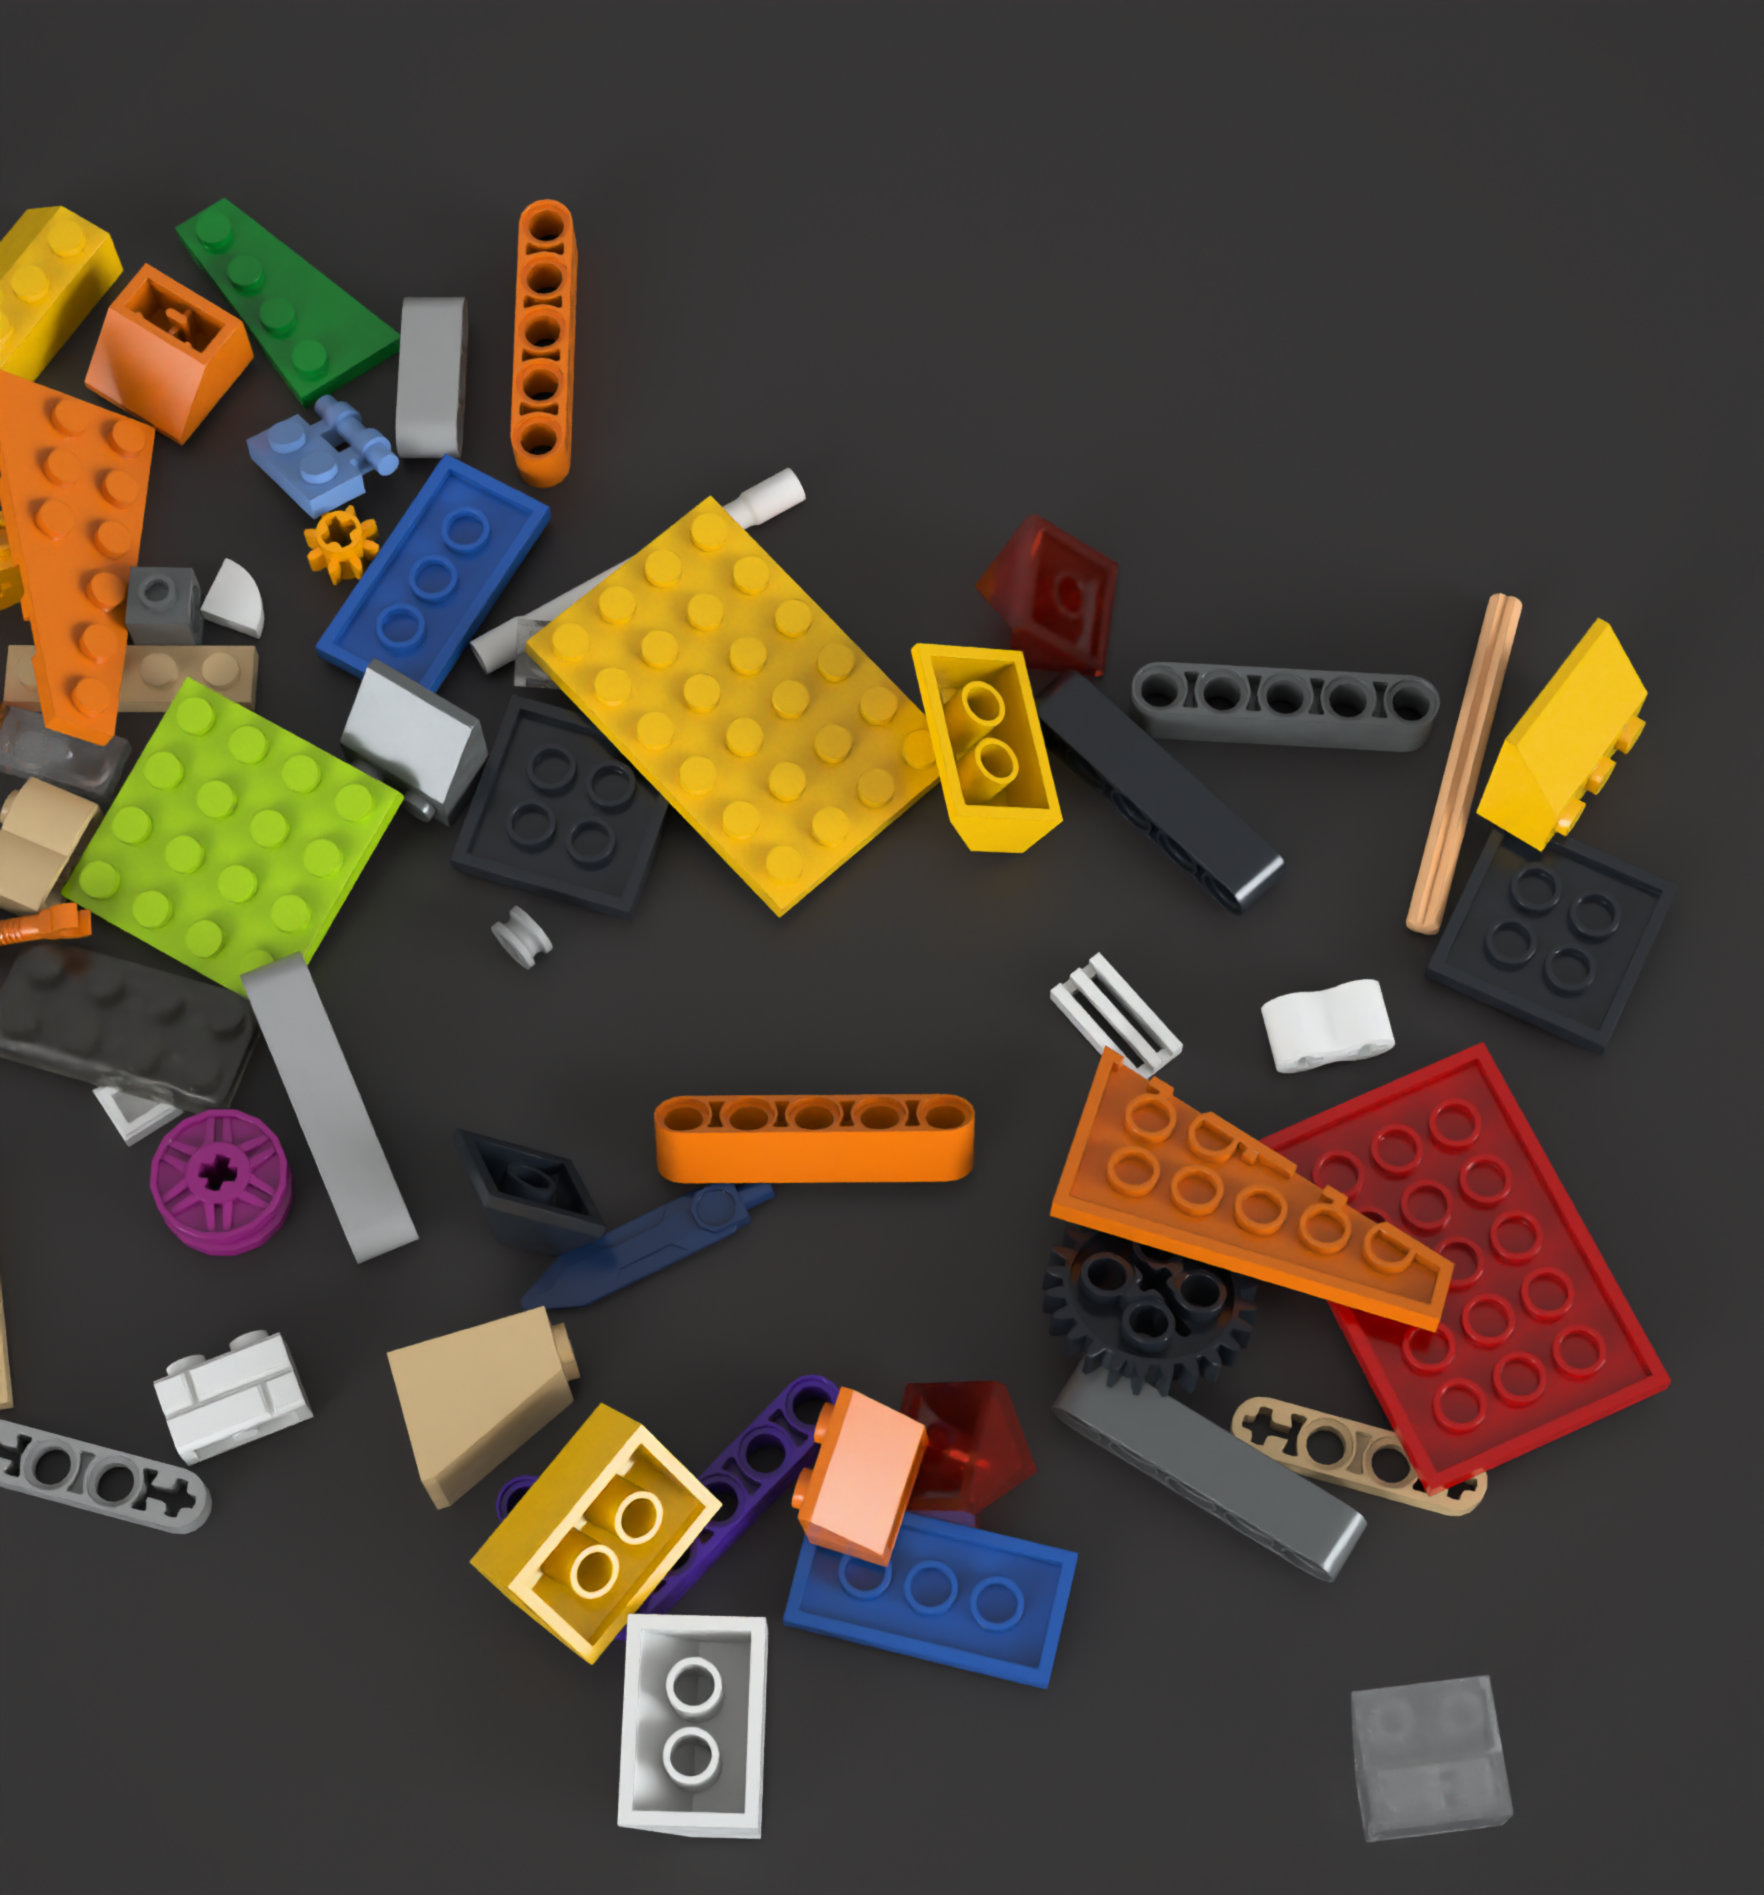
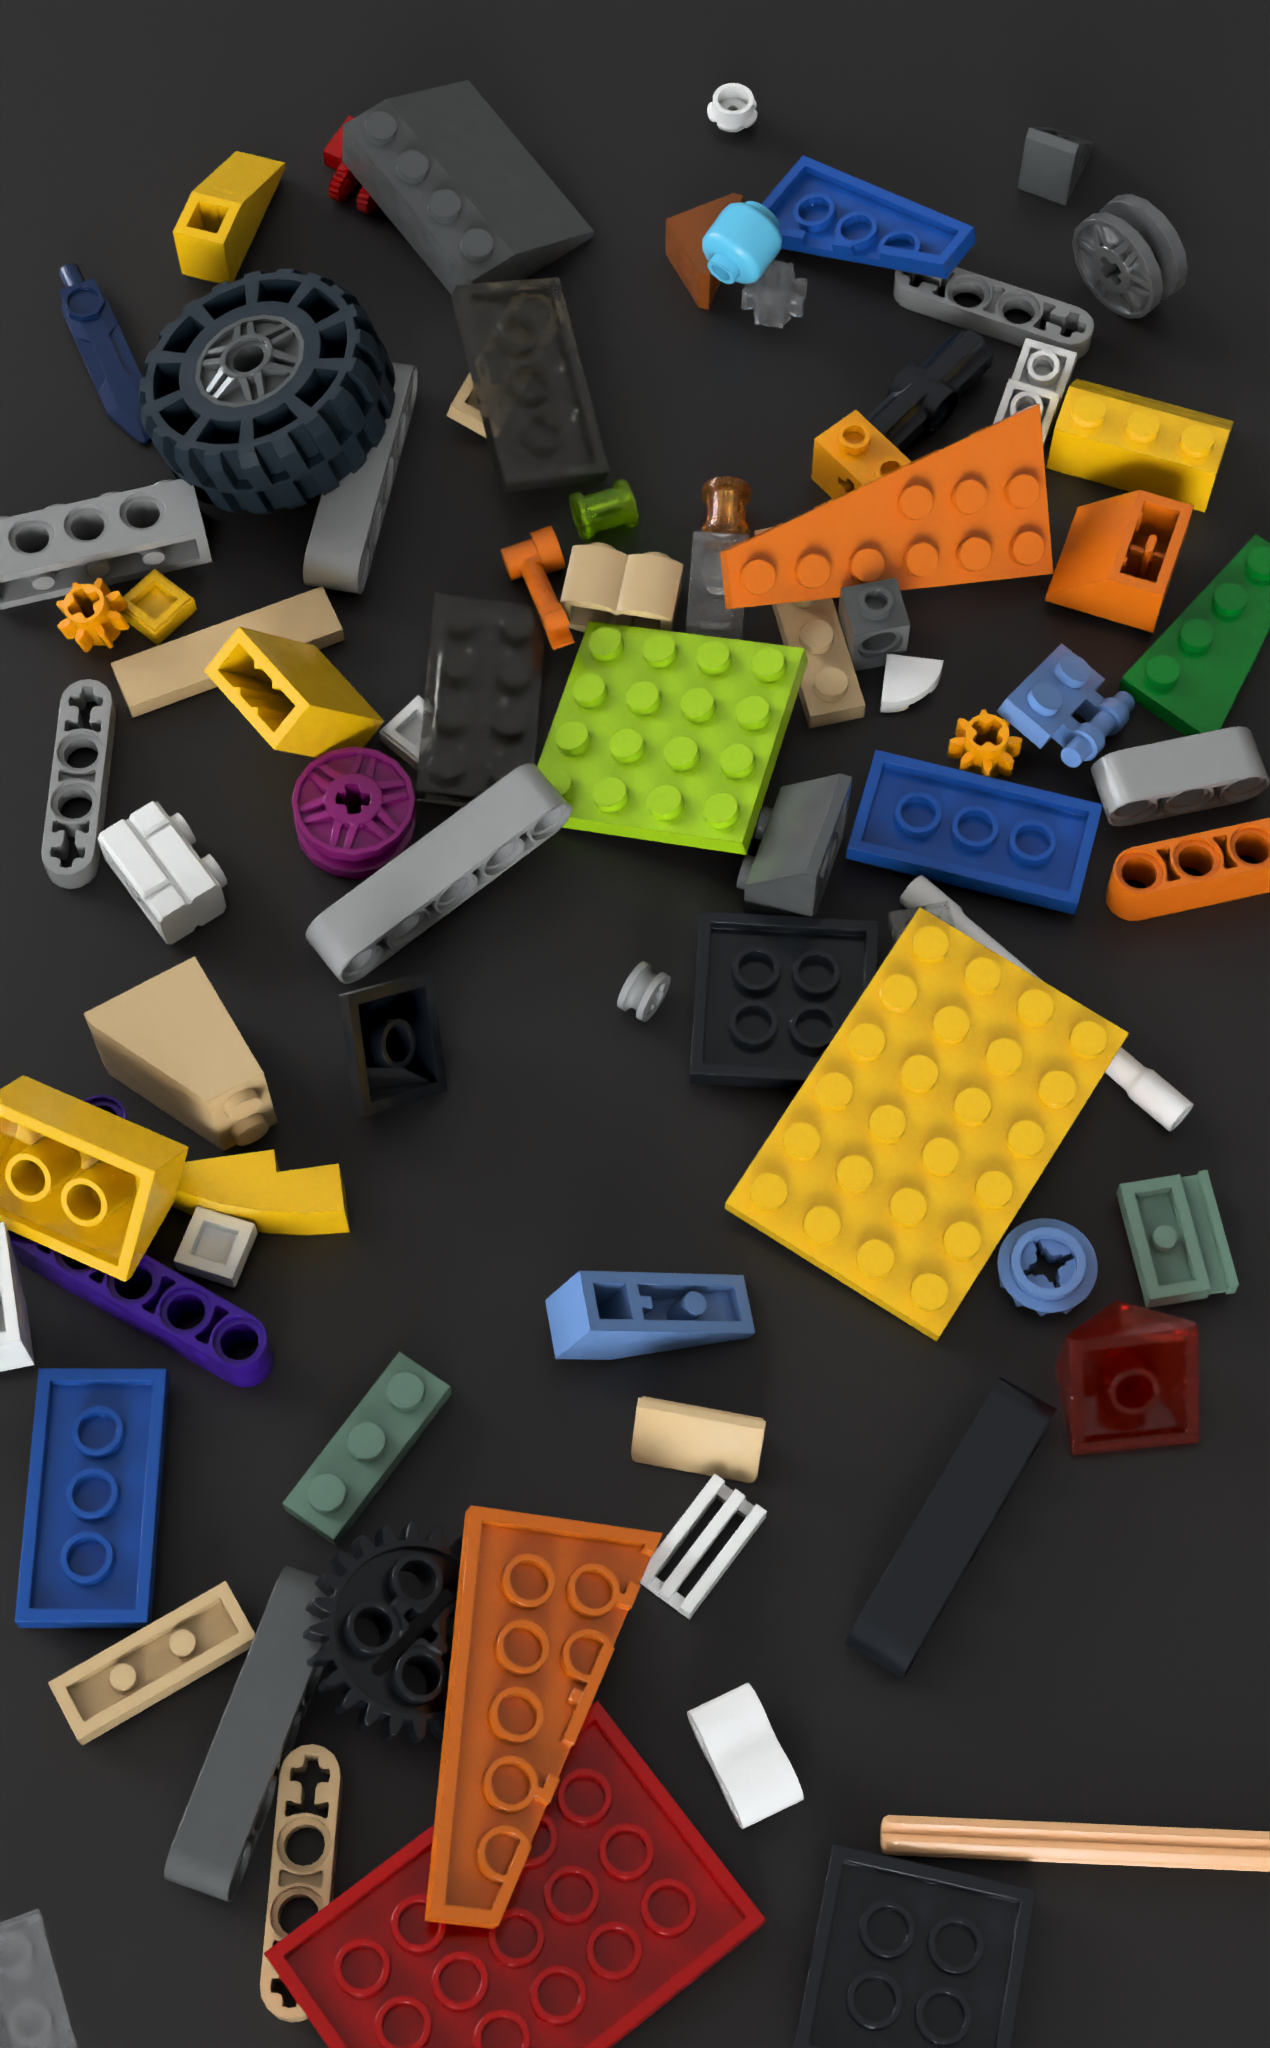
camera: 75 degrees right, 5 degrees down
dark blue piece [520,1183,775,1311] -> none
orange beam [654,1094,975,1183] -> none
slope [792,1386,929,1567] -> none
clear red slope [900,1381,1037,1529] -> none
yellow slope [911,643,1063,853] -> none
dark grey beam [1128,662,1440,752] -> none
yellow slope [1476,617,1648,852] -> none
none -> tan plate [48,1581,255,1746]
none -> yellow slope [171,1149,350,1235]
none -> white plate [174,1206,258,1288]
none -> yellow brick [204,626,385,758]
none -> sand green plate [282,1351,452,1546]
none -> medium blue slope [545,1271,755,1360]
none -> tan slope [631,1396,766,1484]
none -> medium blue gear [996,1218,1098,1317]
none -> sand green plate [1116,1170,1239,1308]

